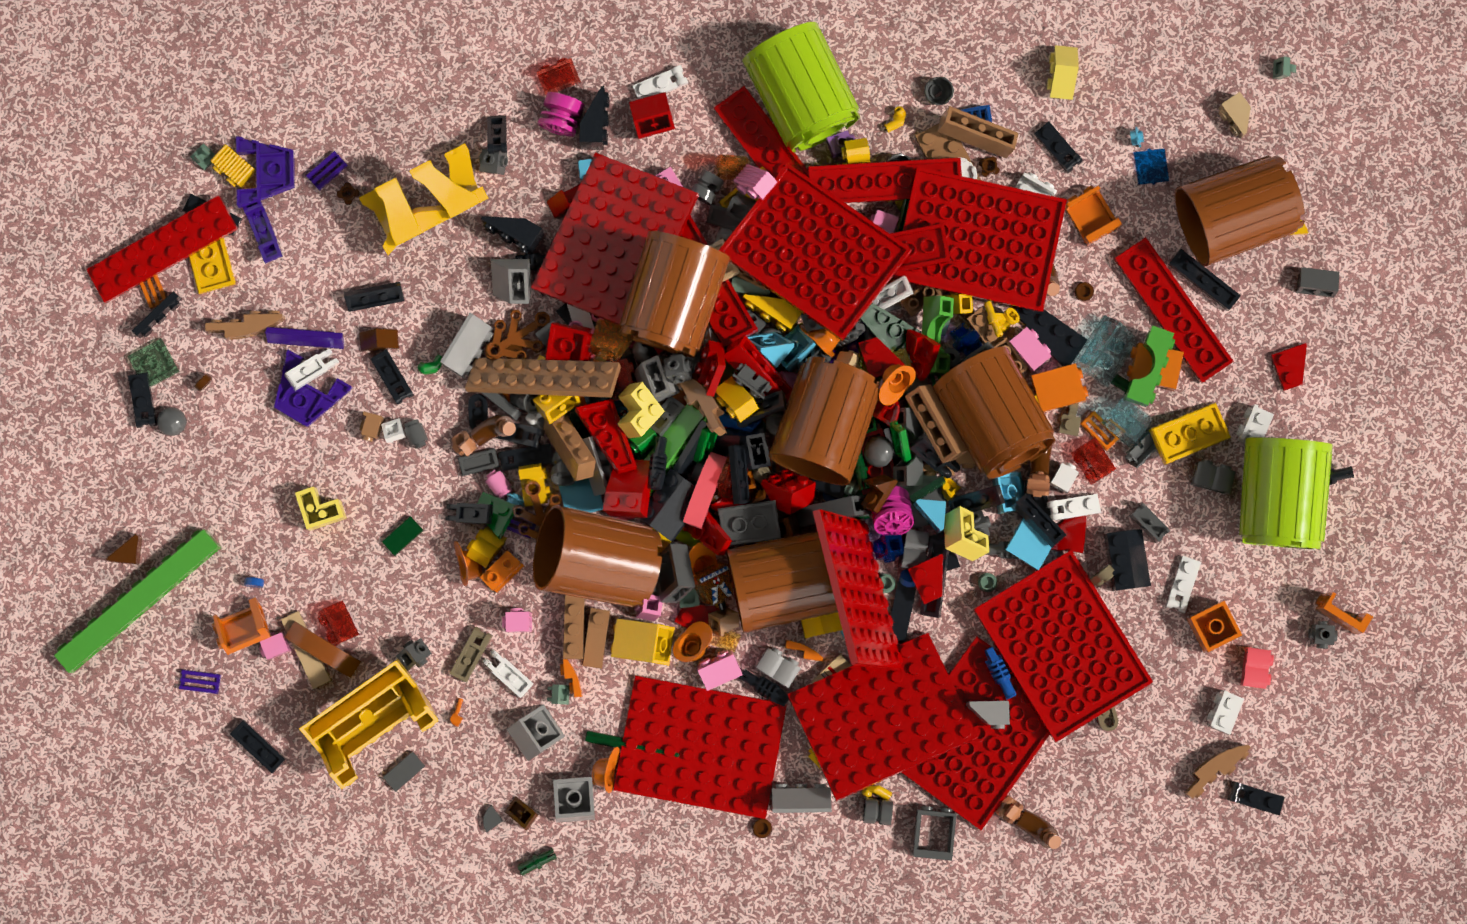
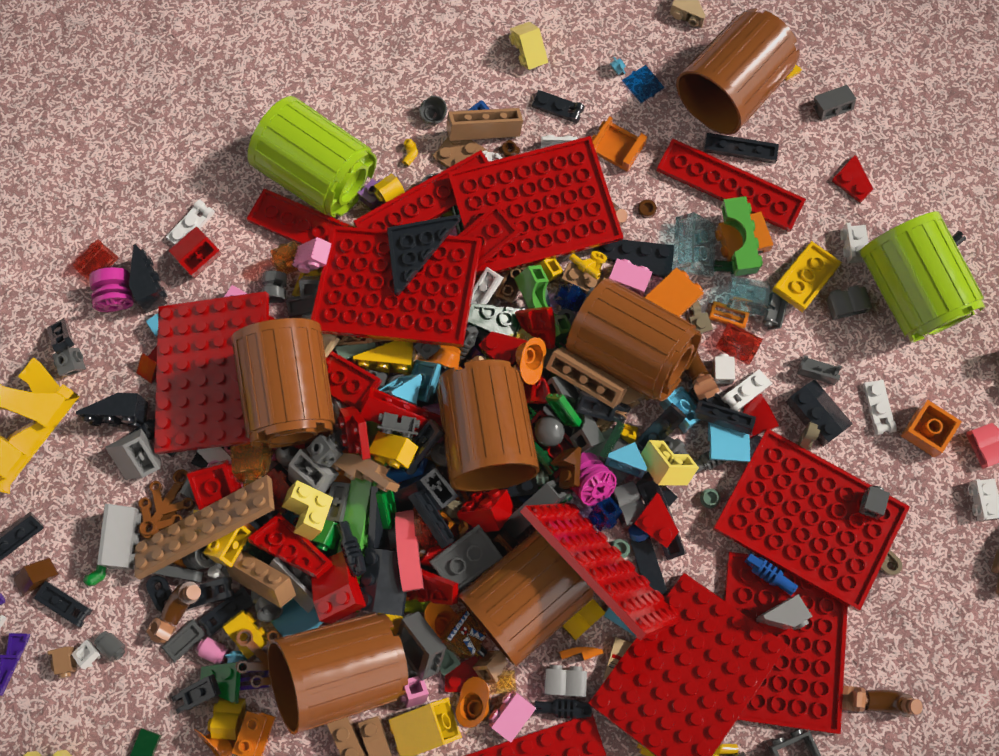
camera: 25 degrees left, 10 degrees down
none -> black tile [387,214,461,296]
none -> dark grey brick [858,486,890,520]

